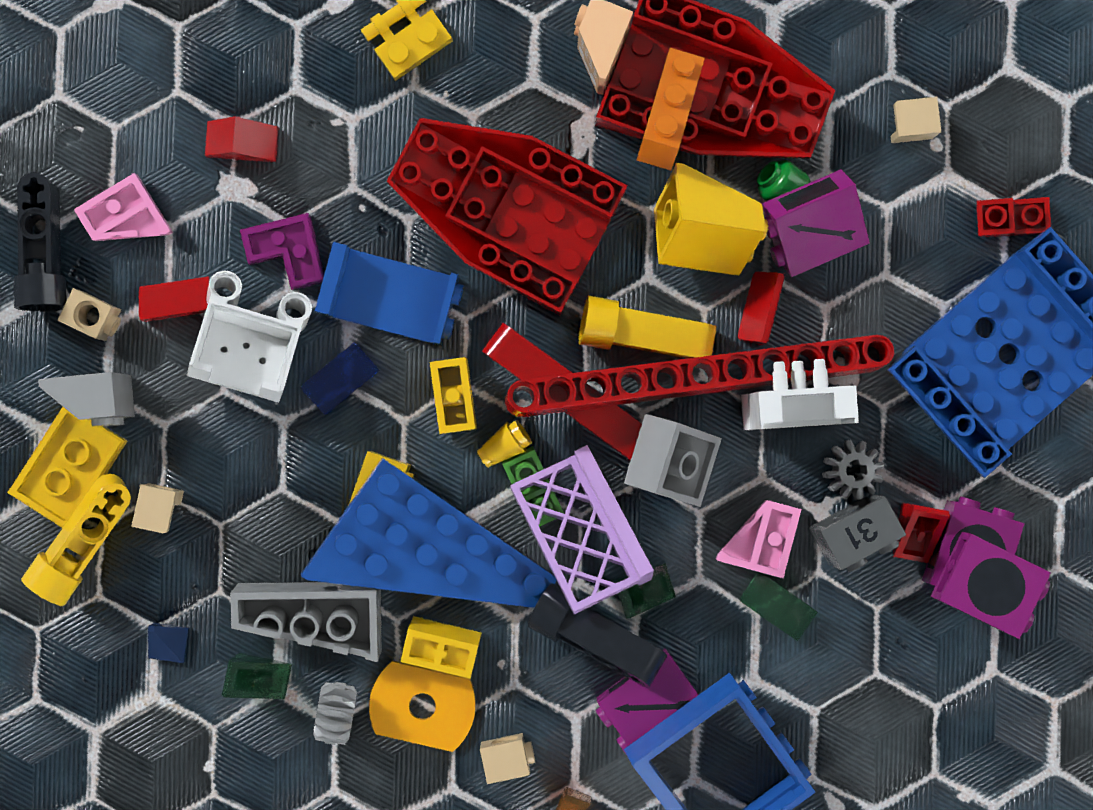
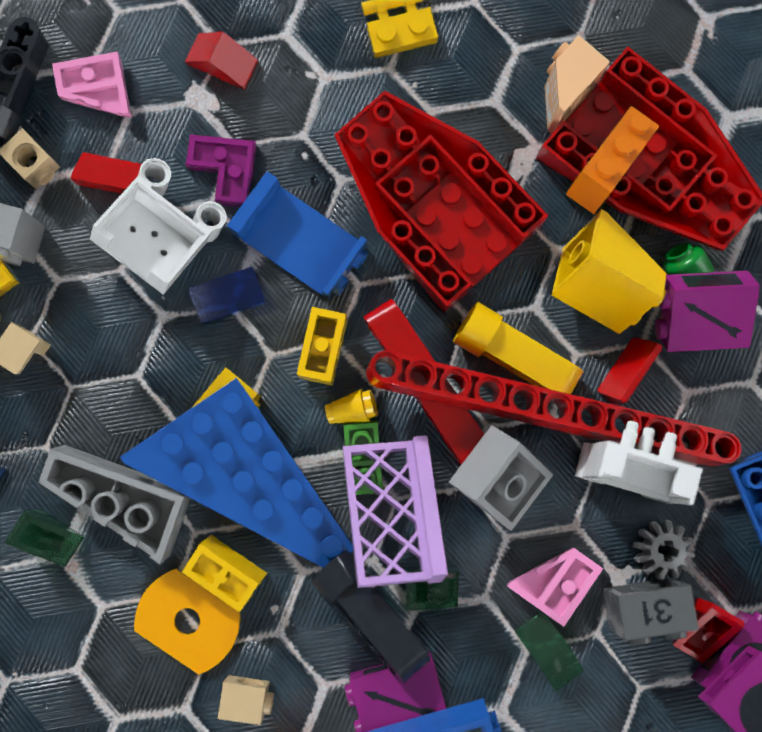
camera: 20 degrees right, 5 degrees down
light grey gear [313,682,357,745] -> none

